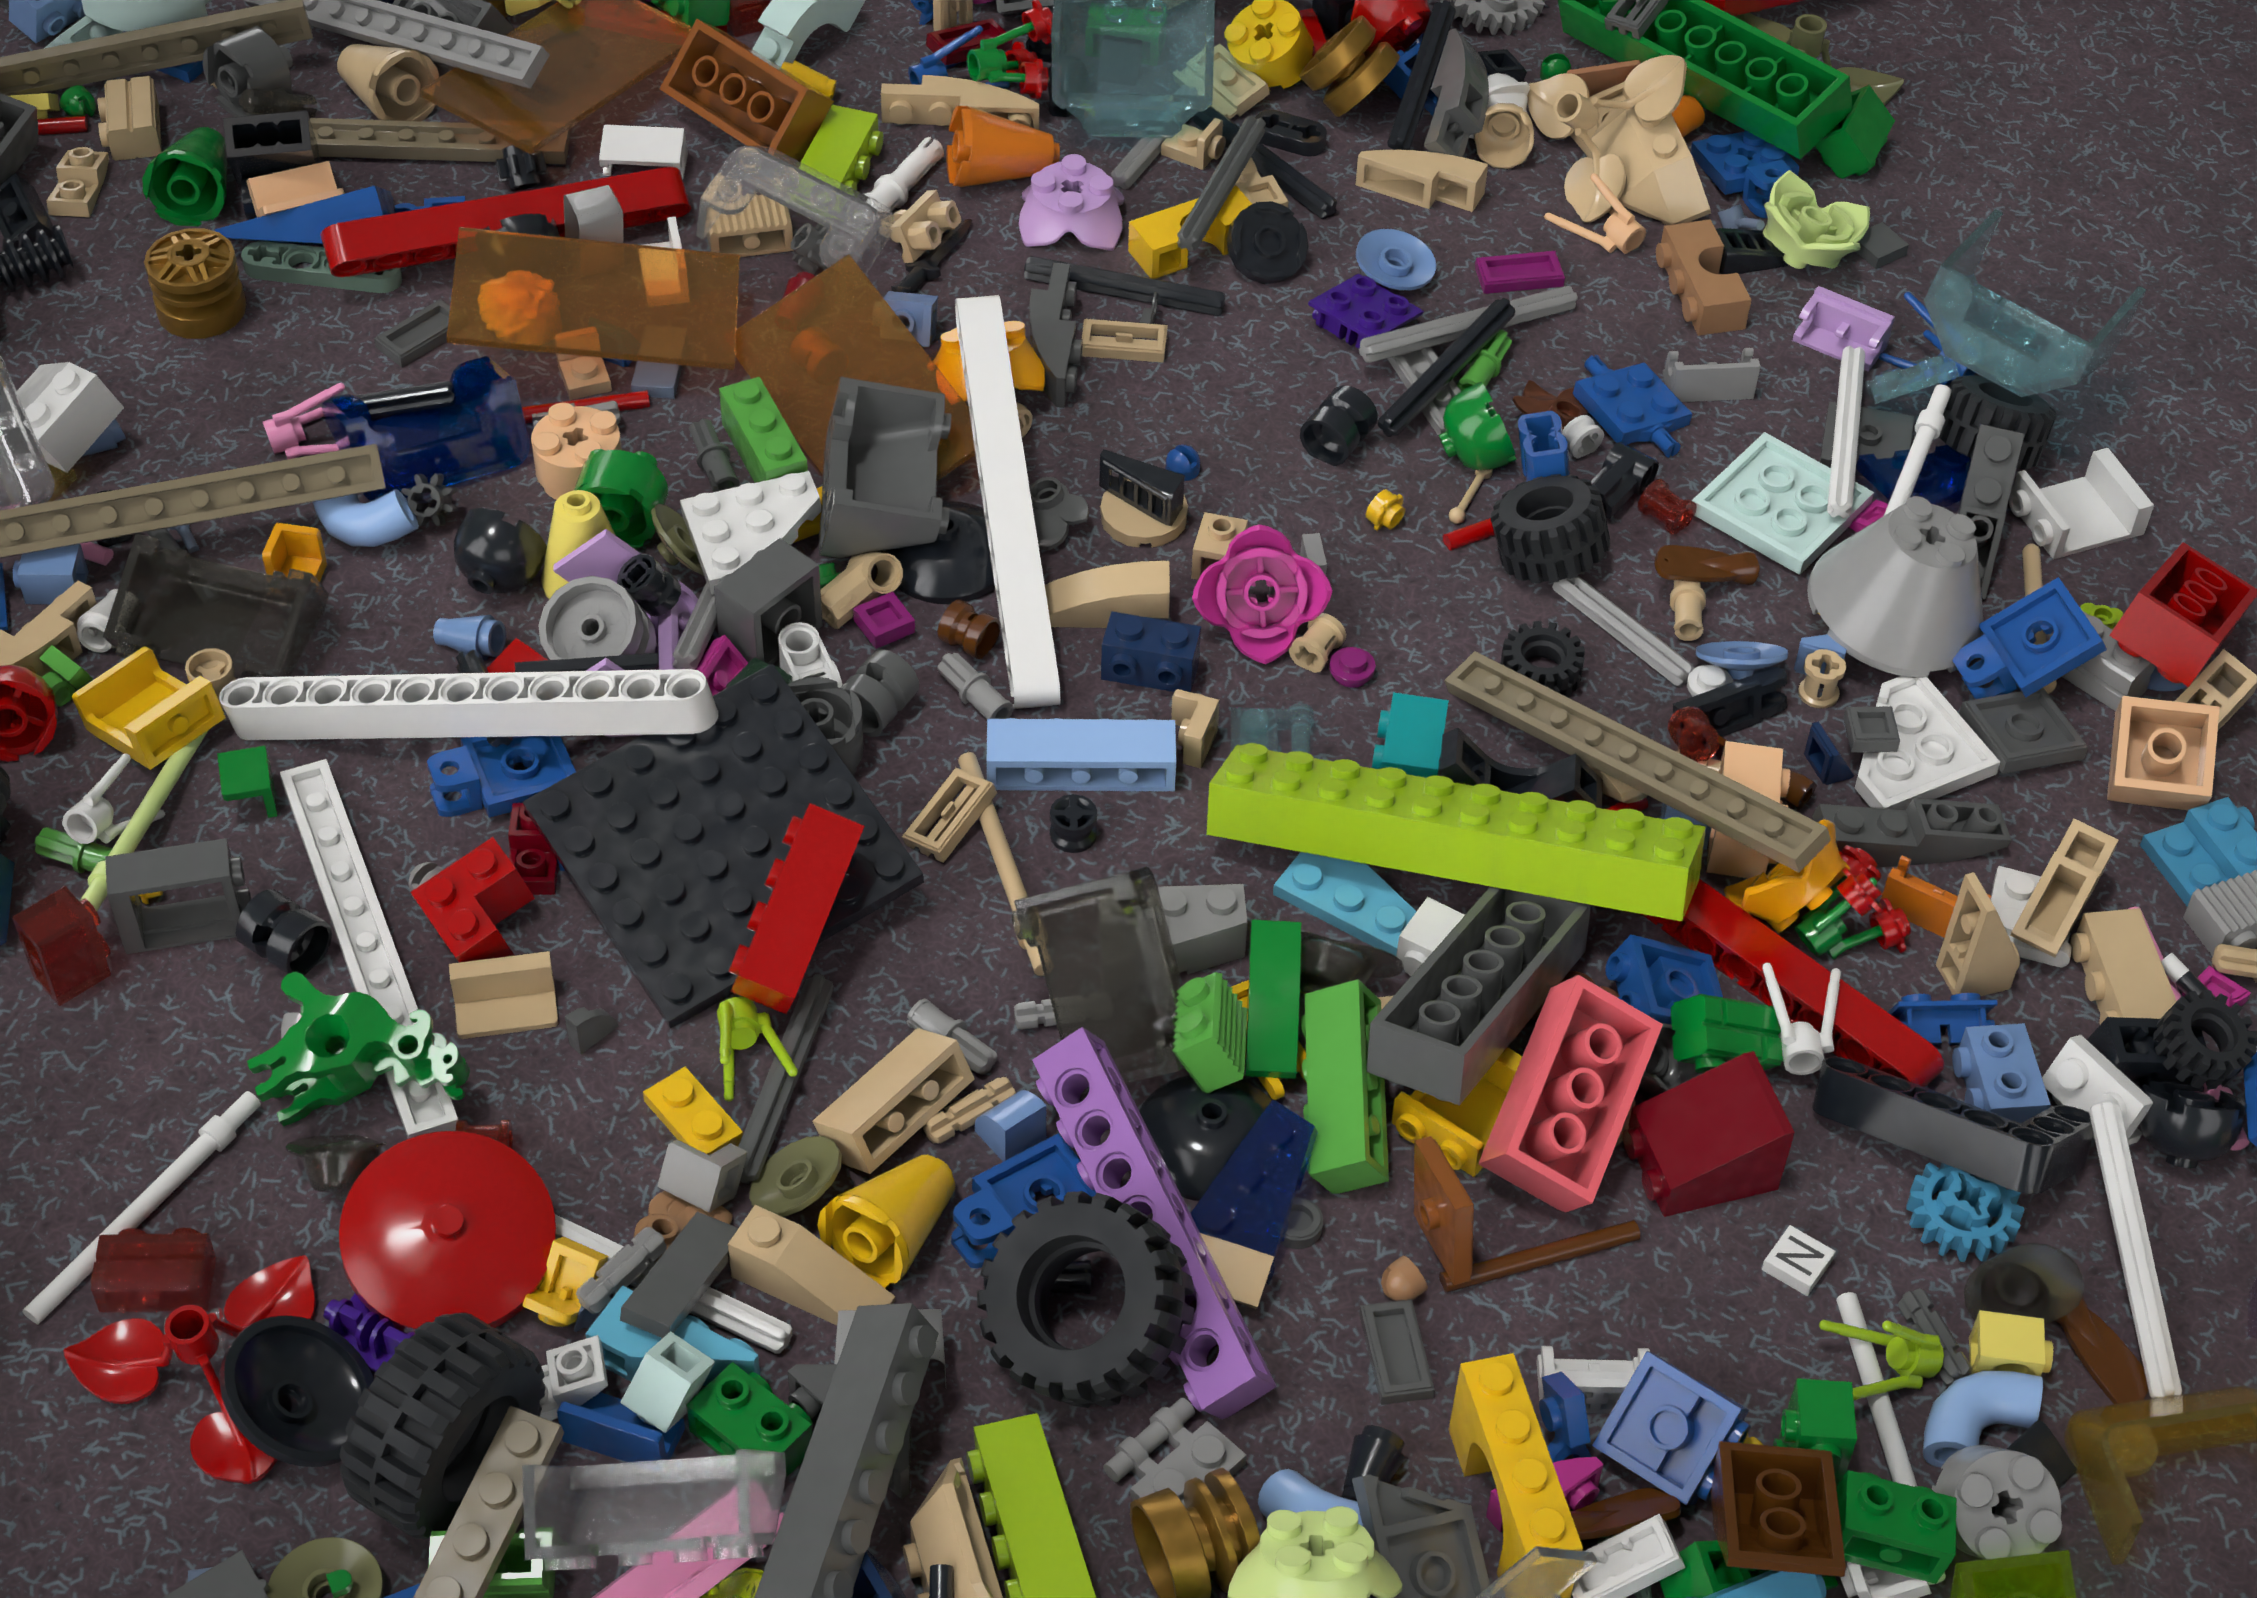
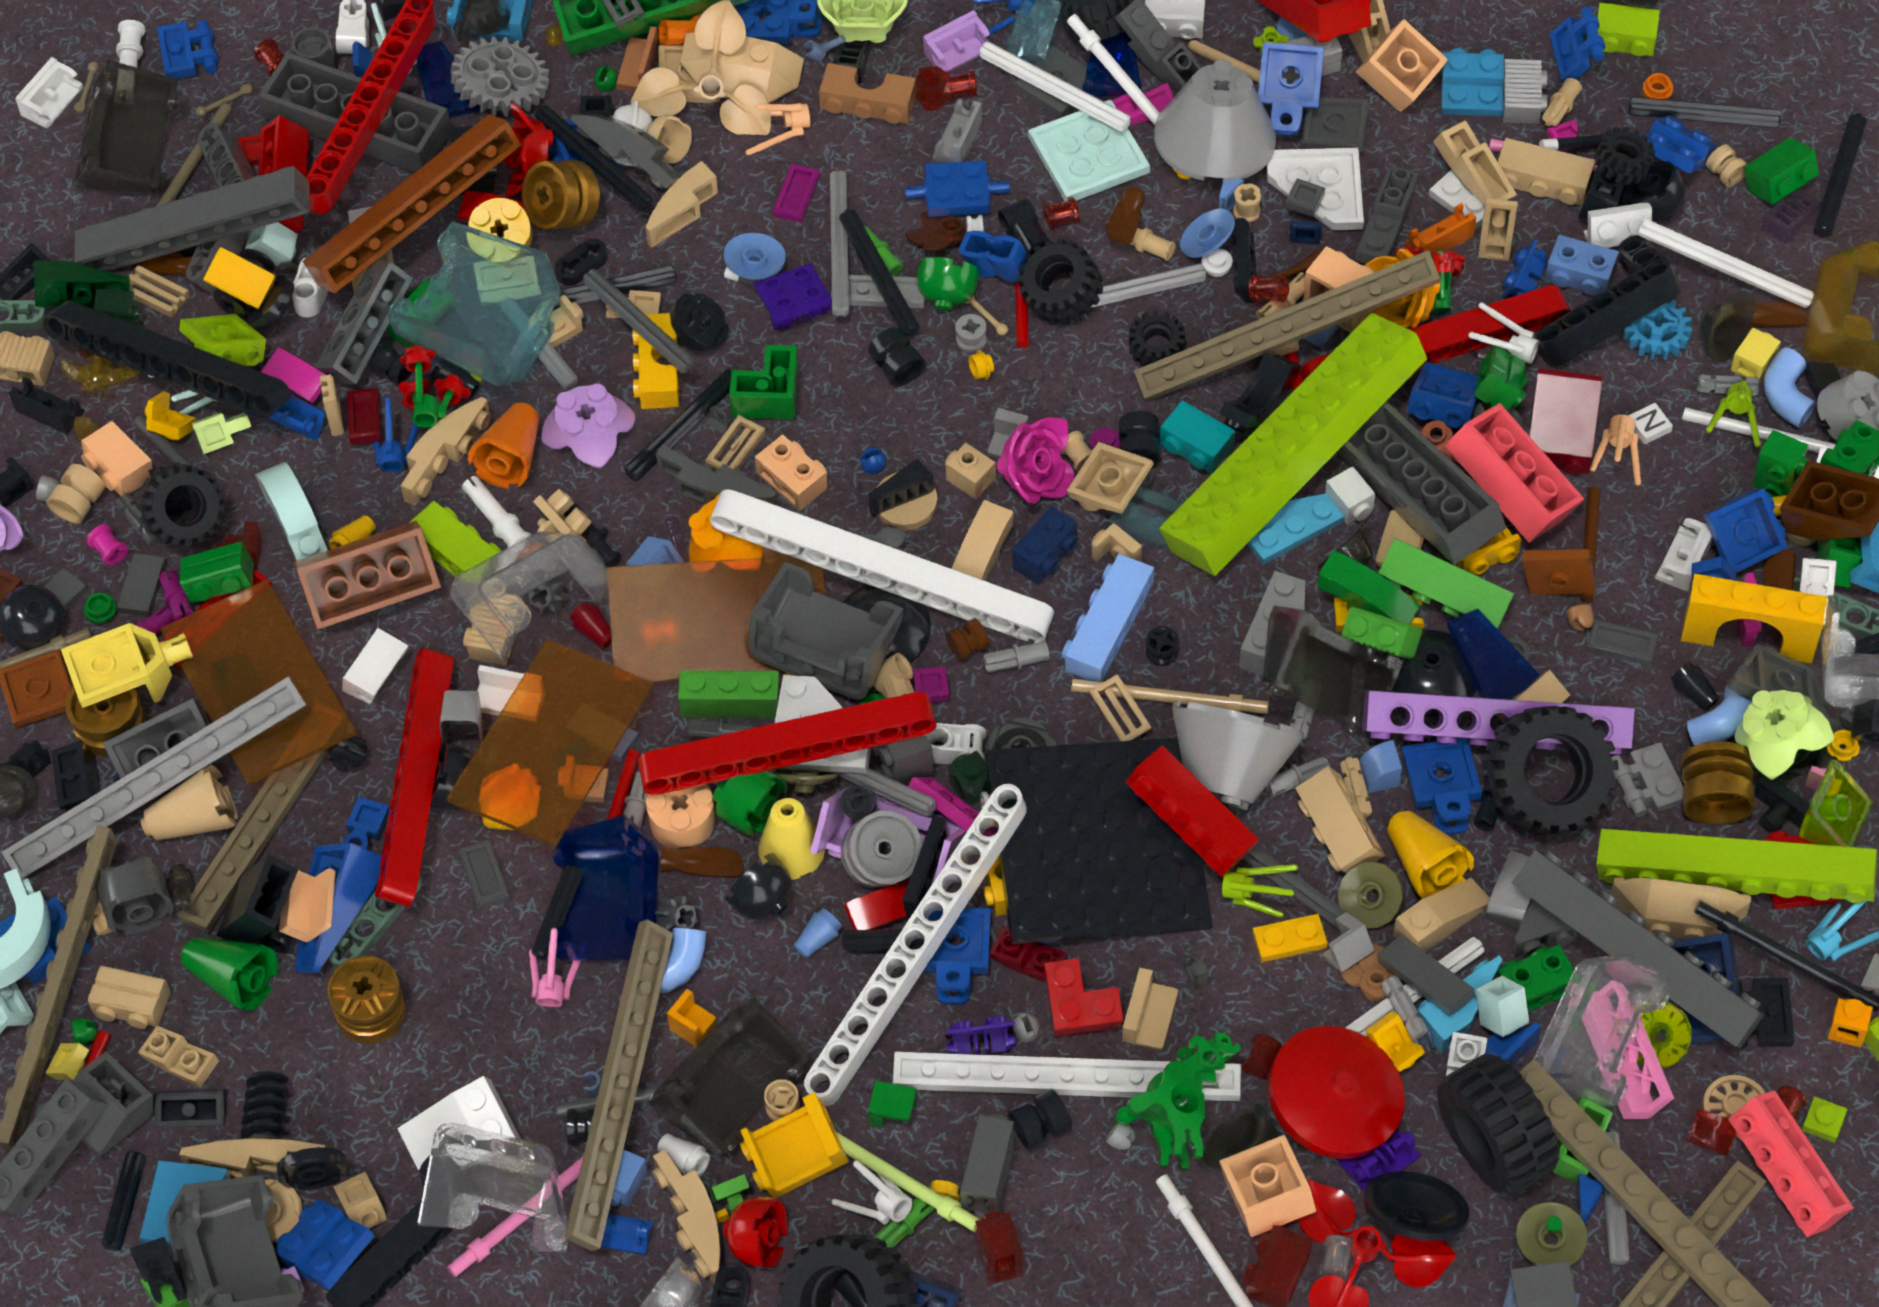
camera: 60 degrees left, 10 degrees up
dark grey wheel [840,649,919,737] -> none
none -> red beam [637,692,937,795]
none -> reddish brown piece [660,847,743,878]
none -> green brick [729,345,799,419]
none -> light nougat brick [755,434,828,511]
none -> clear red connector [916,66,977,111]
none -> dark purple hinge [944,1016,1016,1055]
none -> light grey wheel [955,314,987,352]
none -> tan slope [1067,442,1154,514]
none -> black wheel [1118,411,1161,469]
none -> light grey cone [1172,701,1304,810]
none -> light nougat brick [1219,1134,1316,1238]
none -> light nougat plant [1590,415,1641,486]

